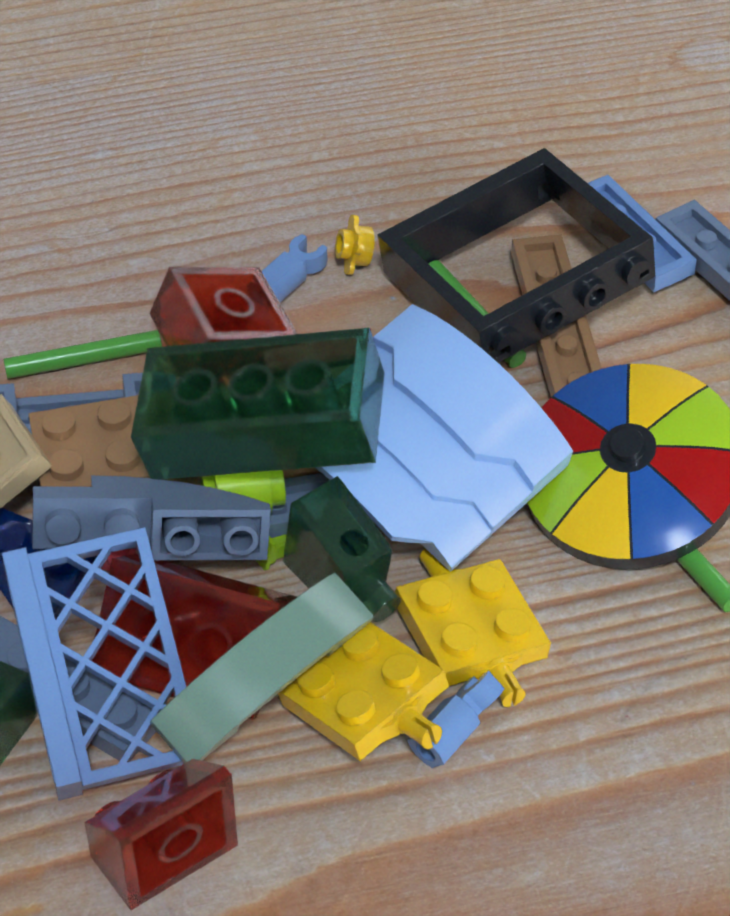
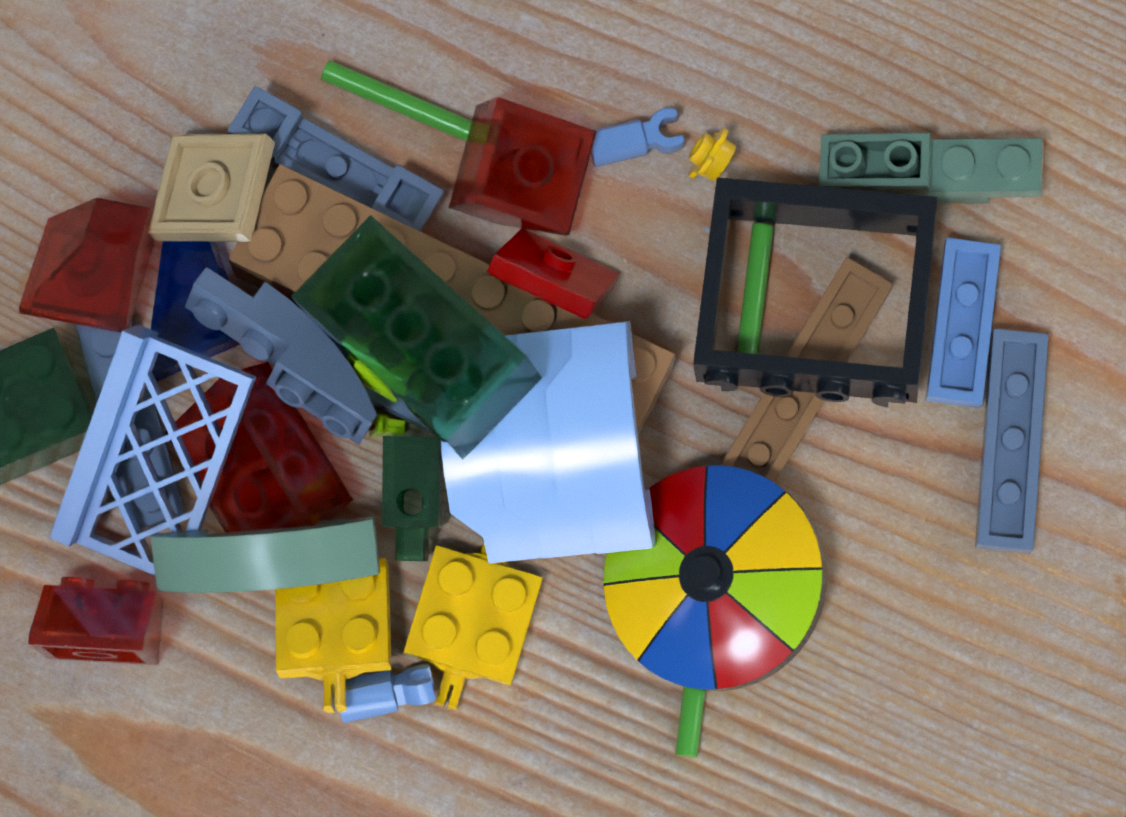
camera: 40 degrees right, 30 degrees up
none -> sand green slope [819,133,1044,204]

